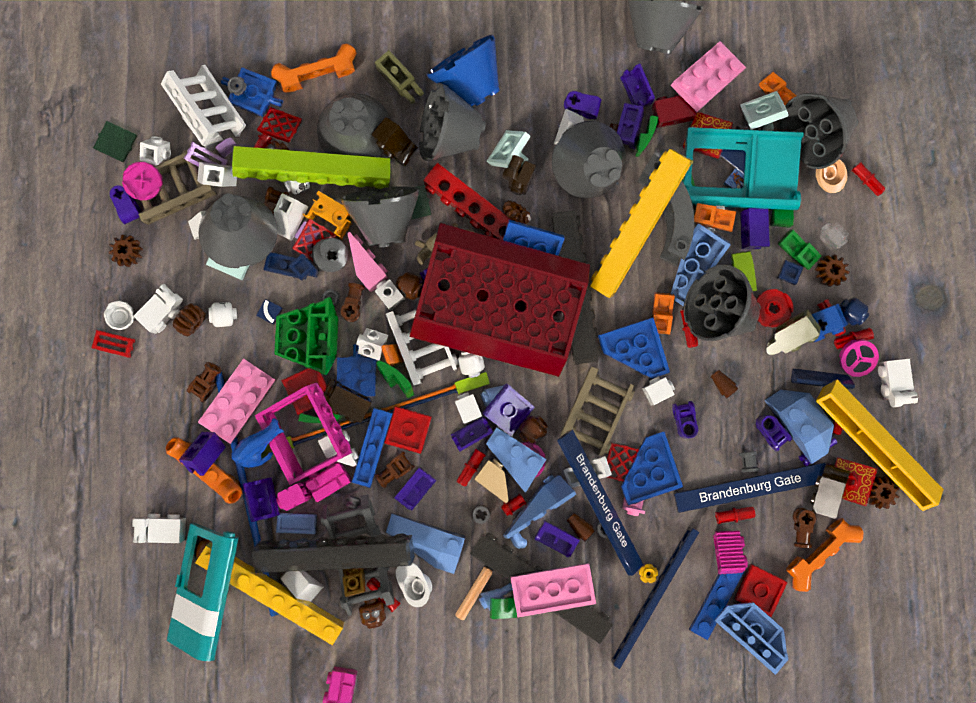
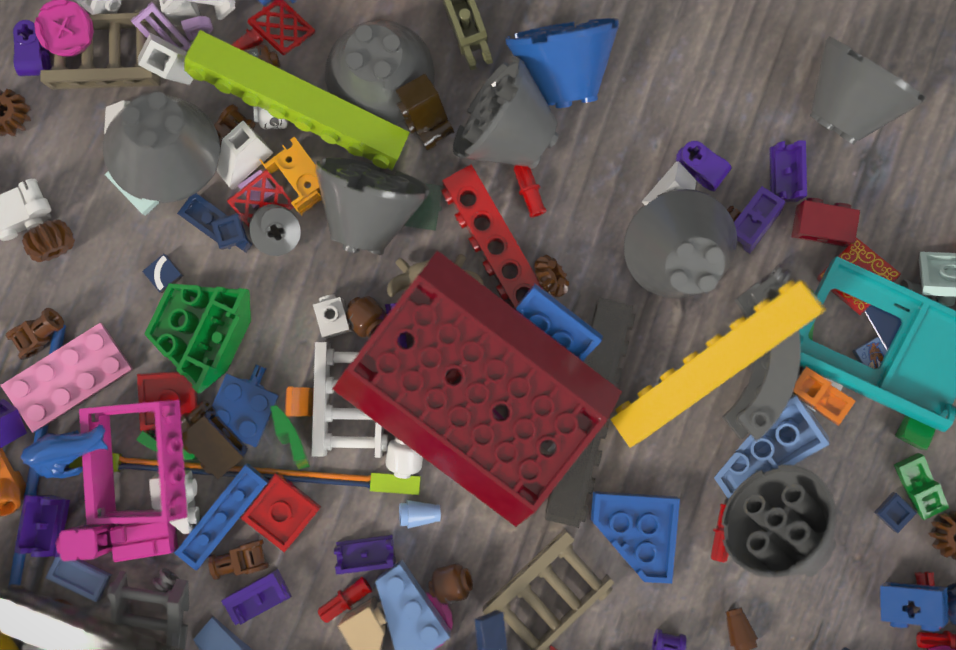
camera: 25 degrees right, 0 degrees up
white head [208,302,237,327] -> none
dark grey plate [321,289,340,307] -> none
reddish brown connector [341,283,365,322] -> none
bright pink slope [348,232,388,292] -> none
white brick [356,328,388,361] -> none
white brick [455,392,482,424] -> none
tile [482,383,535,436] -> none
light aqua tile [487,130,531,168] -> none
dark brown hinge [502,155,536,195] -> none
green slope [635,116,658,157] -> none
white brick [642,376,675,405] -> none
orange slope [652,292,675,334] -> none
bright pink plate [671,42,746,112] -> none
lime slope [731,251,757,291] -> none
dark purple hinge [740,208,770,249] -> none
red plate [756,289,794,328] -> none
hinge [766,309,821,356] -> none
none -> red axle [514,165,547,218]

